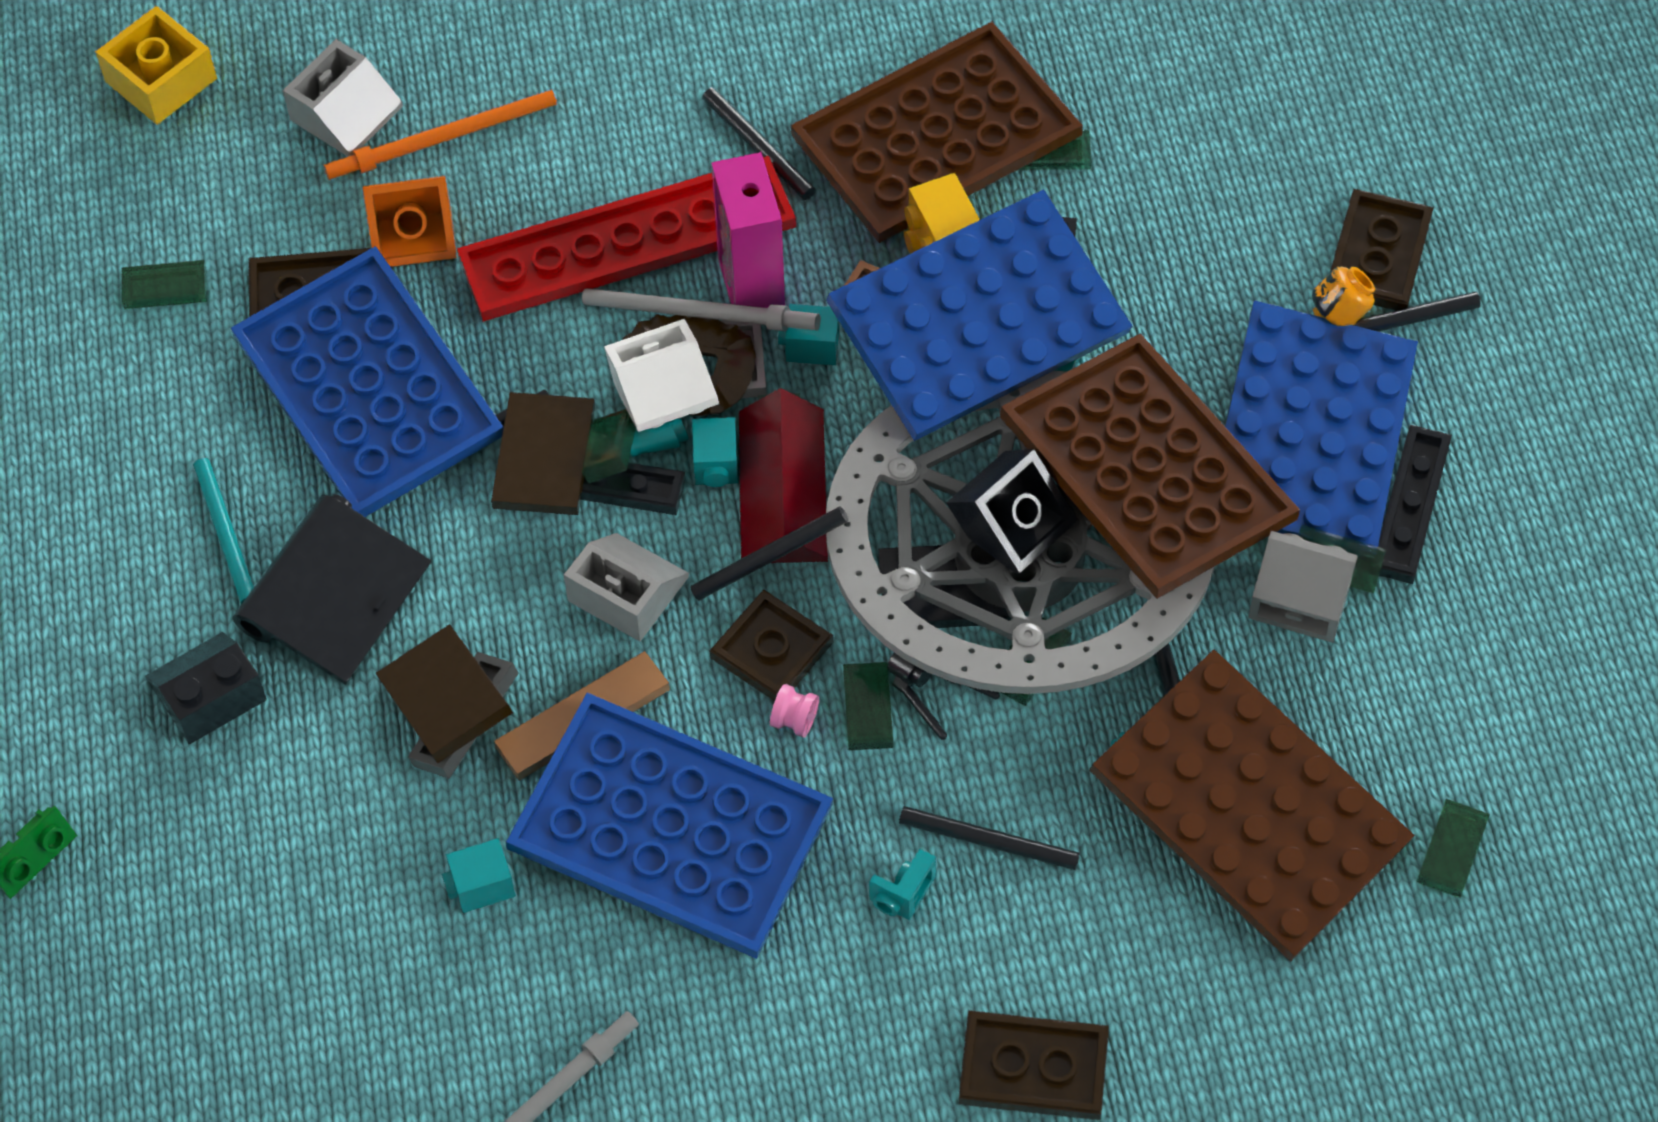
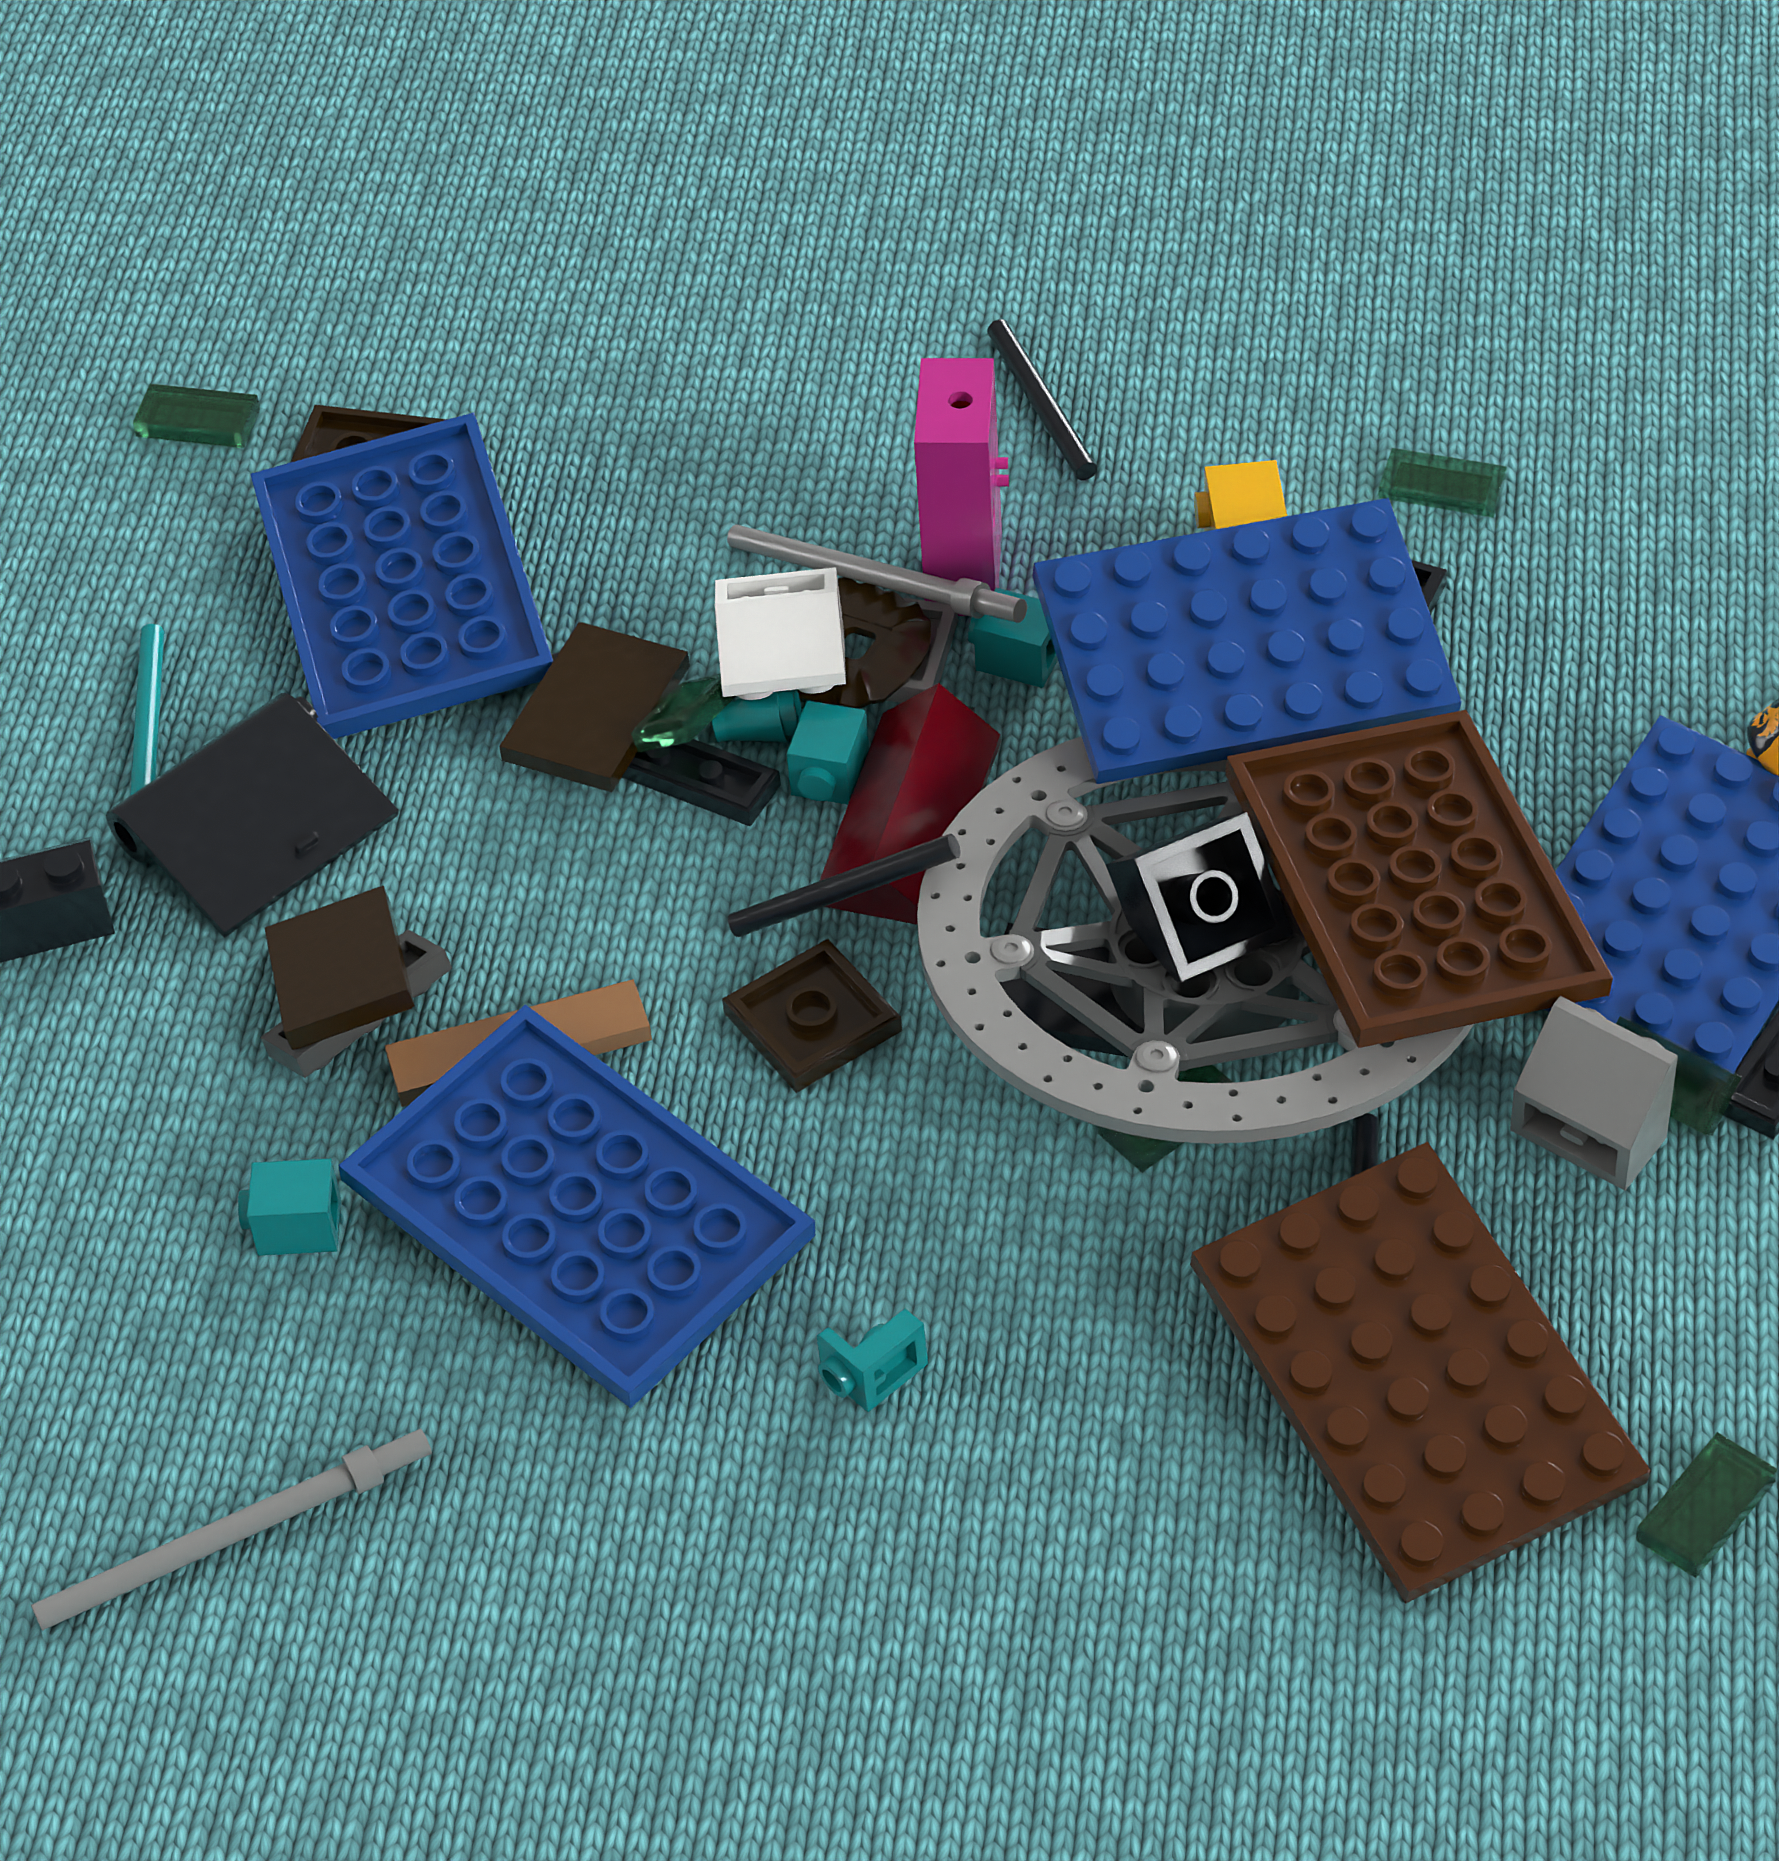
camera: 20 degrees right, 10 degrees down
yellow brick [95,5,217,125] -> none
slope [283,39,403,156] -> none
orange bar [324,90,557,180] -> none
orange slope [363,176,457,267] -> none
red plate [457,156,796,322] -> none
light grey slope [564,533,689,642] -> none
bright pink wheel [770,684,819,738] -> none
reddish brown plate [791,21,1083,243] -> none
clear green tile [843,662,893,751] -> none
black plant [887,653,1000,740] -> none
black piece [899,806,1080,870] -> none
dark brown tile [958,1010,1109,1120] -> none

